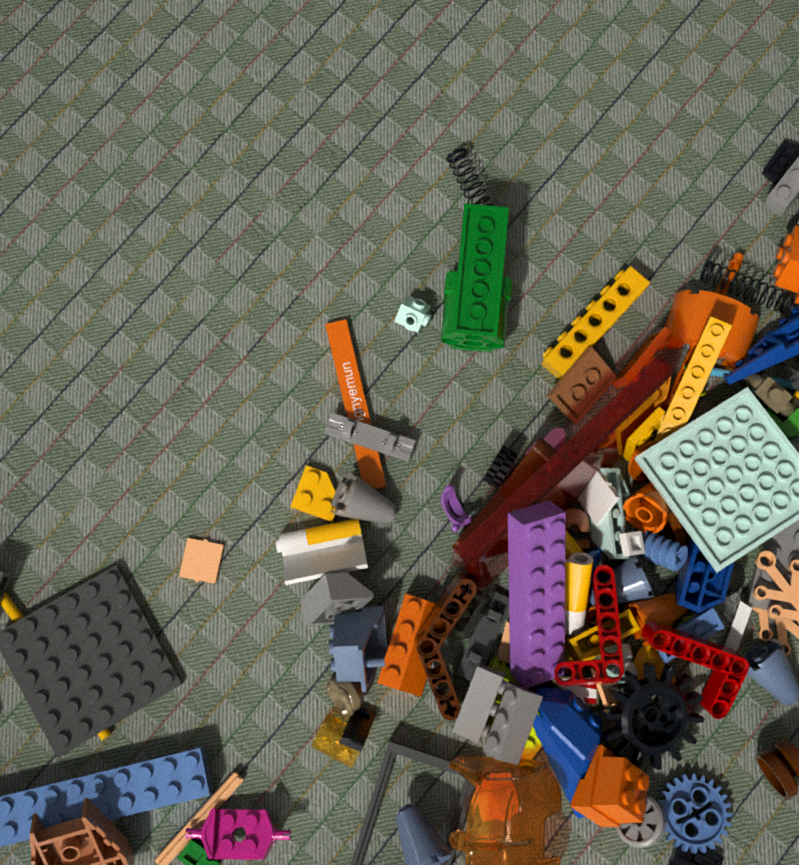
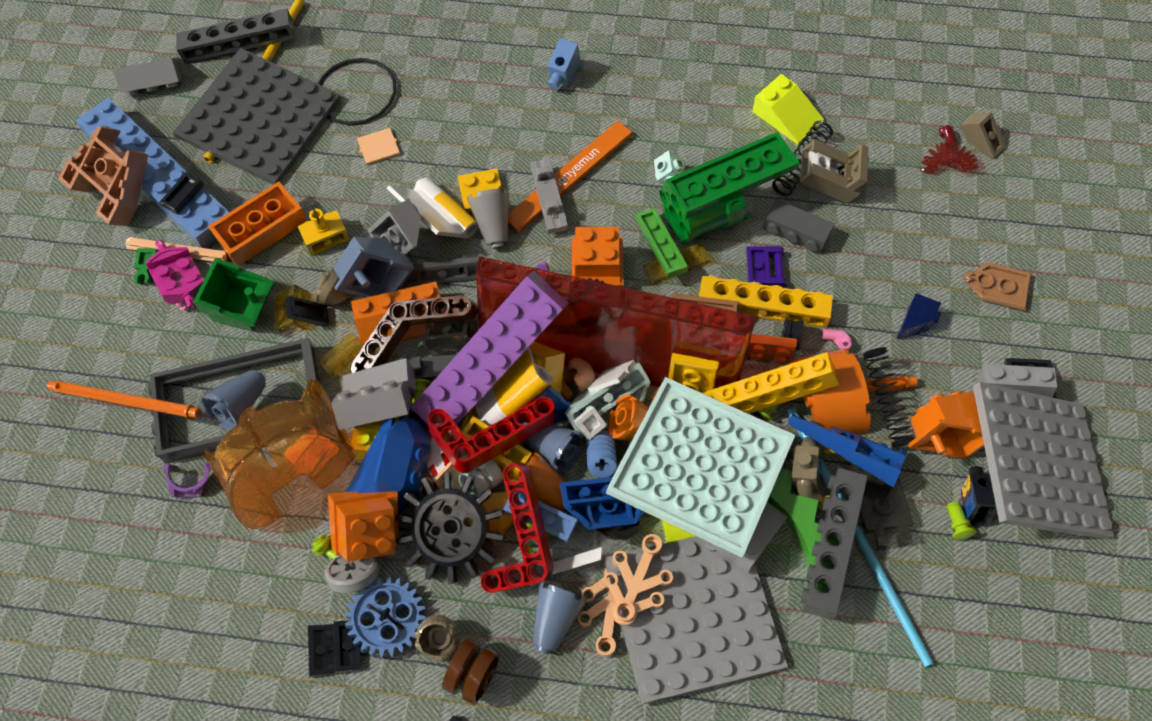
camera: 60 degrees right, 15 degrees down
none -> black tile [159,172,204,215]
none -> green piece [193,258,275,331]
none -> orange slope [208,182,307,266]
none -> yellow brick [298,209,350,256]
none -> lime plate [311,534,339,559]
none -> black piece [318,58,397,125]
none -> clear yellow bracket [319,333,364,377]
none -> dark grey hinge [401,254,486,287]
none -> dark tan hair [414,615,461,662]
none -> medium blue torso [548,38,581,90]
none -> orange piece [572,227,624,287]
none -> bright green plate [635,208,688,279]
none -> clear yellow tile [643,243,710,285]
none -> dark purple plate [746,246,787,288]
none -> neon yellow slope [752,74,824,145]
none -> dark grey brick [763,199,835,254]
none -> black wheel [781,317,804,350]
none -> dark tan brick [800,139,869,204]
none -> bright pink arm [822,329,852,350]
none -> clear blue slope [896,293,942,340]
none -> clear red hair [920,141,979,175]
none -> dark red arm [938,125,957,154]
none -> dark tan slope [960,112,1006,158]
none -> medium nougat tile [962,263,1031,311]

